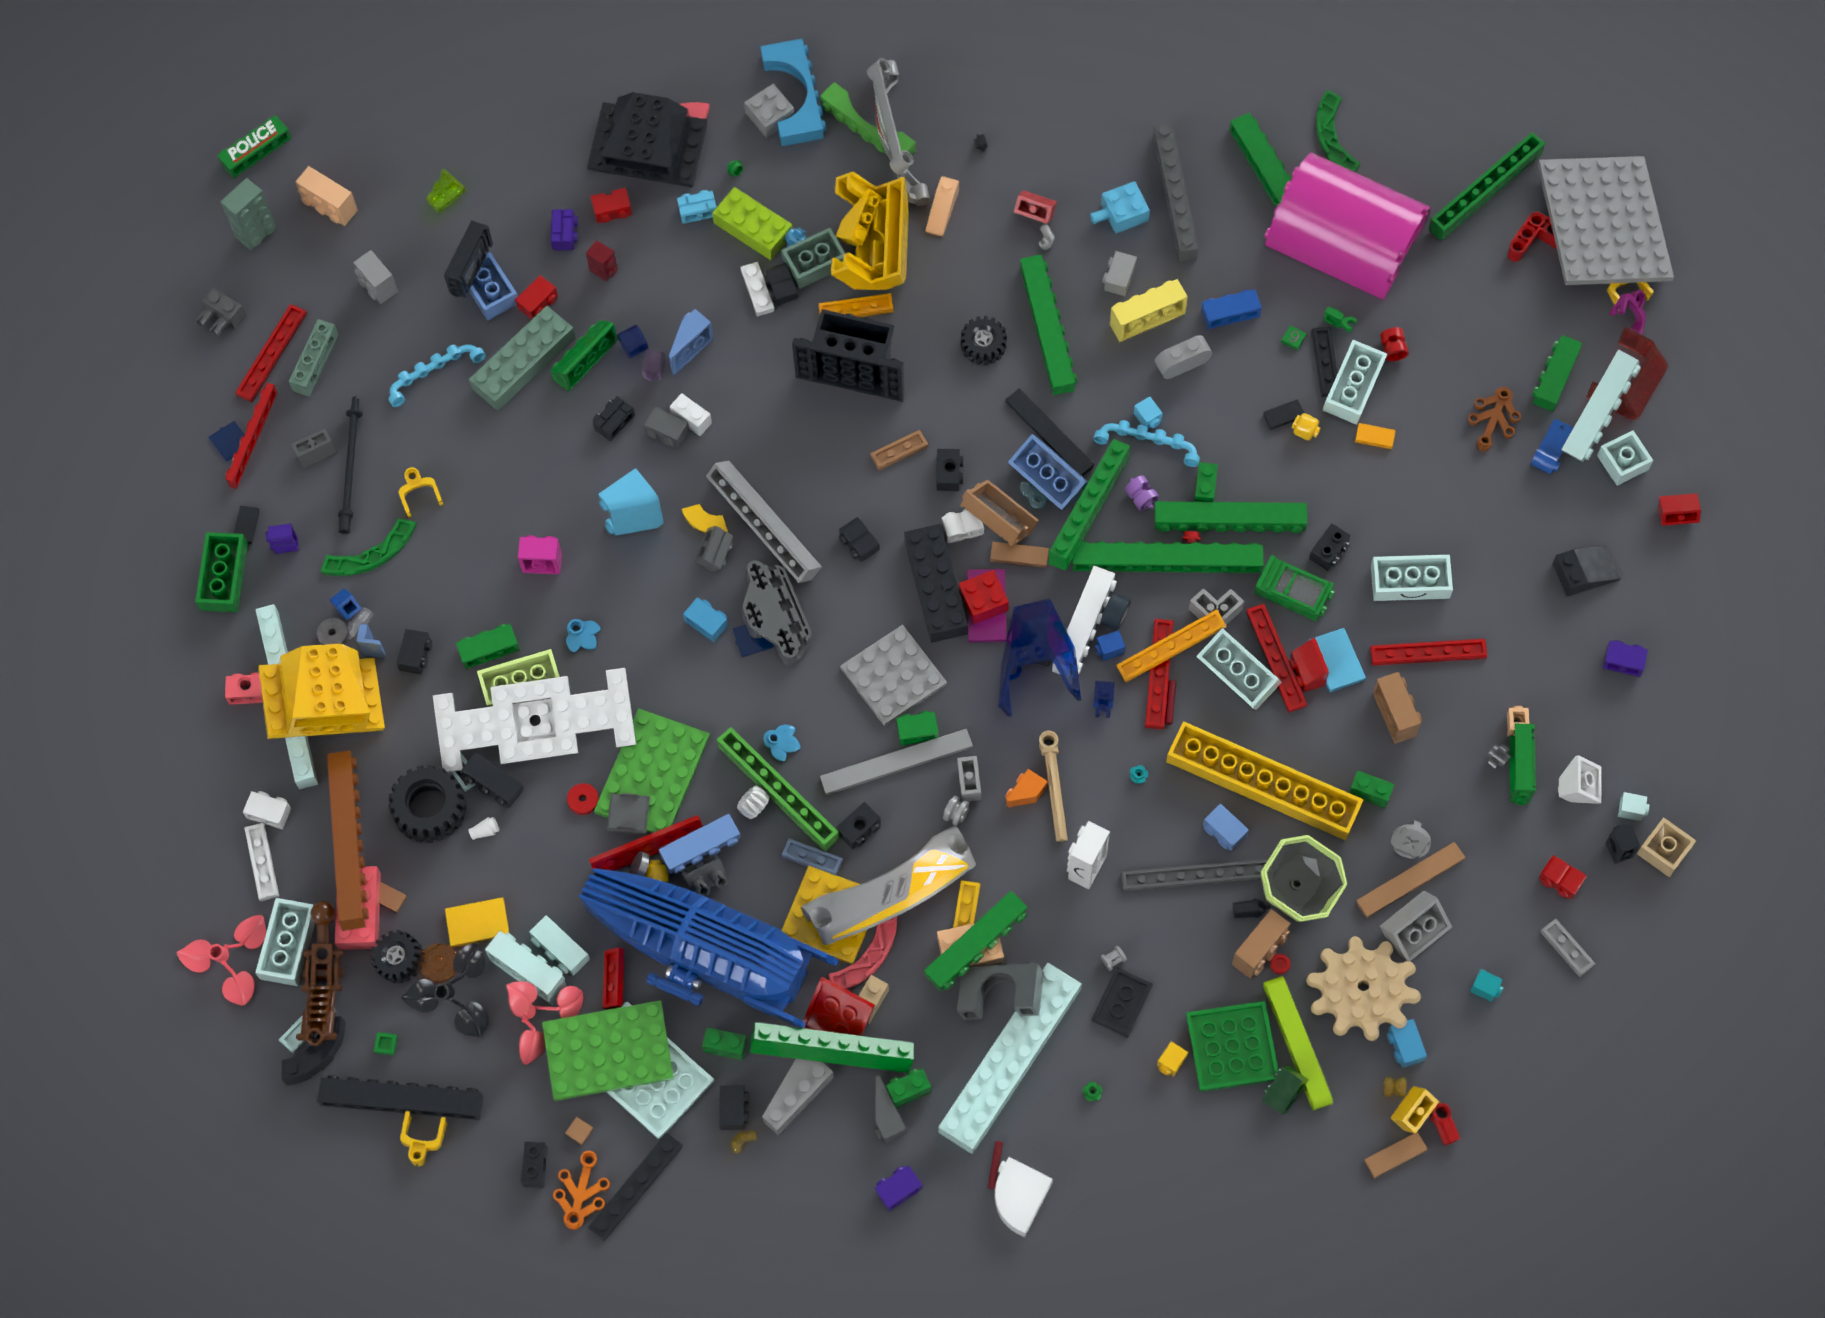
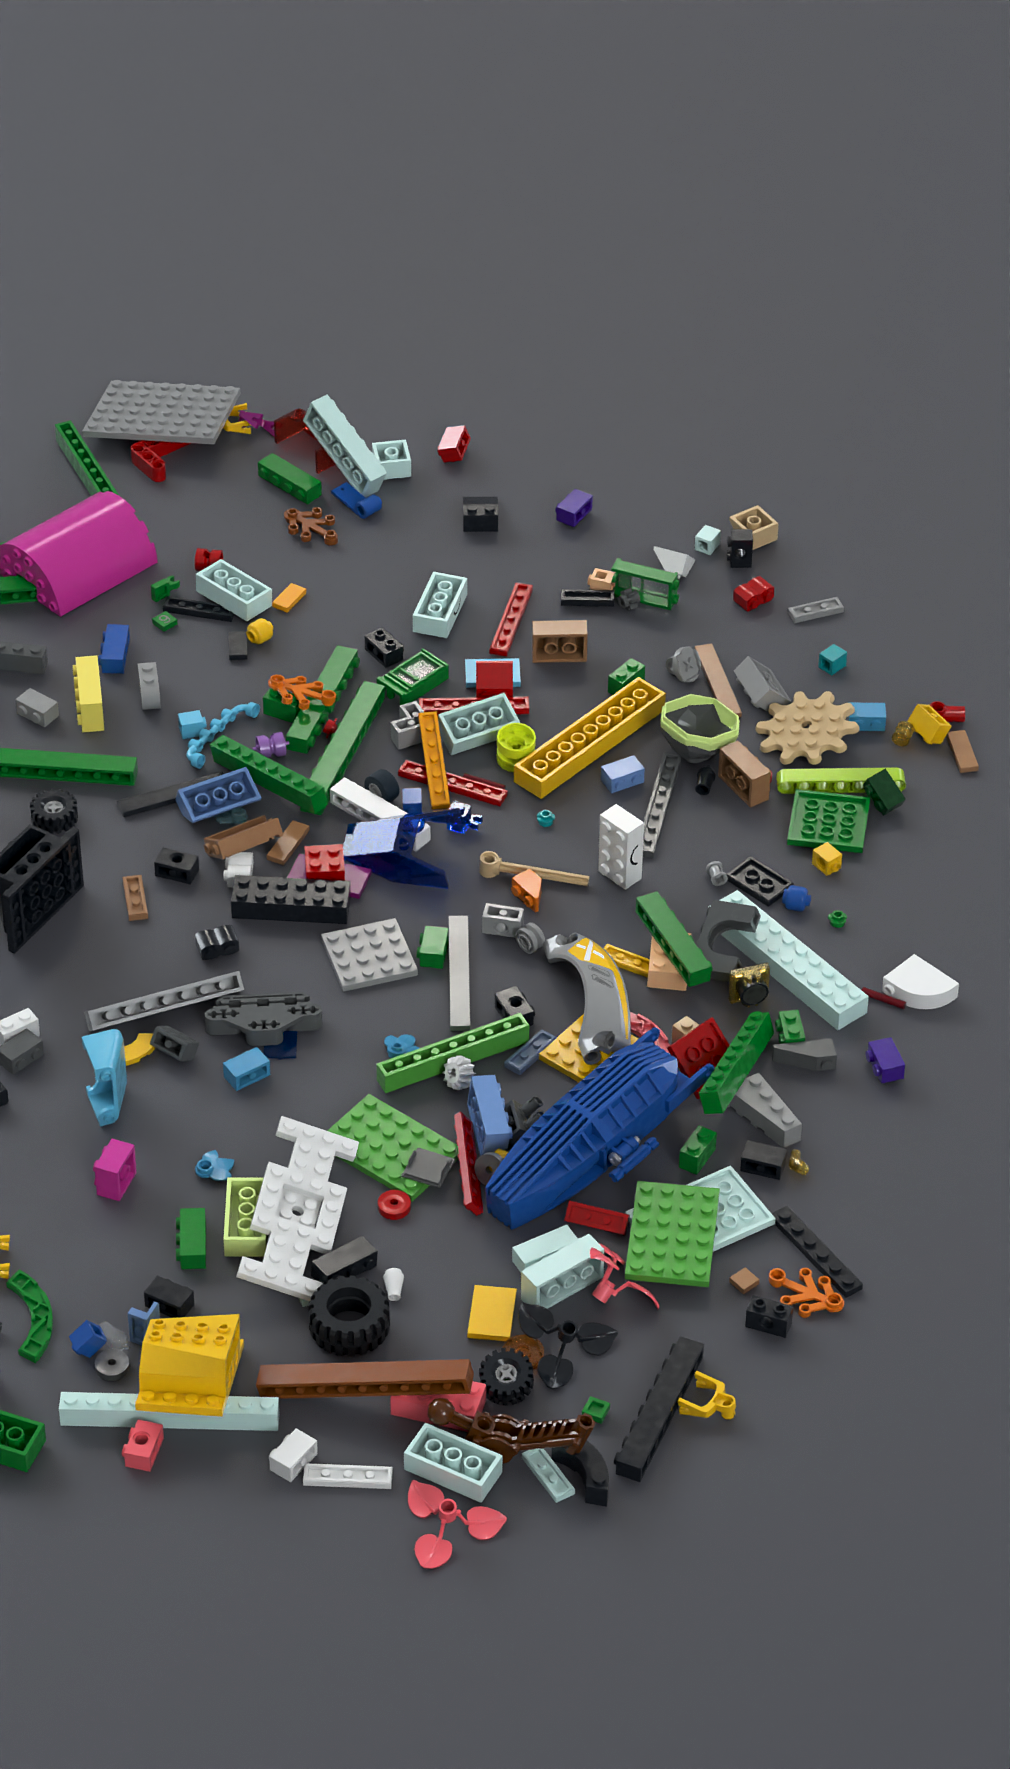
camera: 75 degrees left, 25 degrees down
none -> orange plant [268,674,336,710]
none -> neon yellow wheel [496,723,536,772]
none -> black plate [561,589,614,607]
none -> piece [728,963,770,1008]
none -> blue head [782,885,811,912]

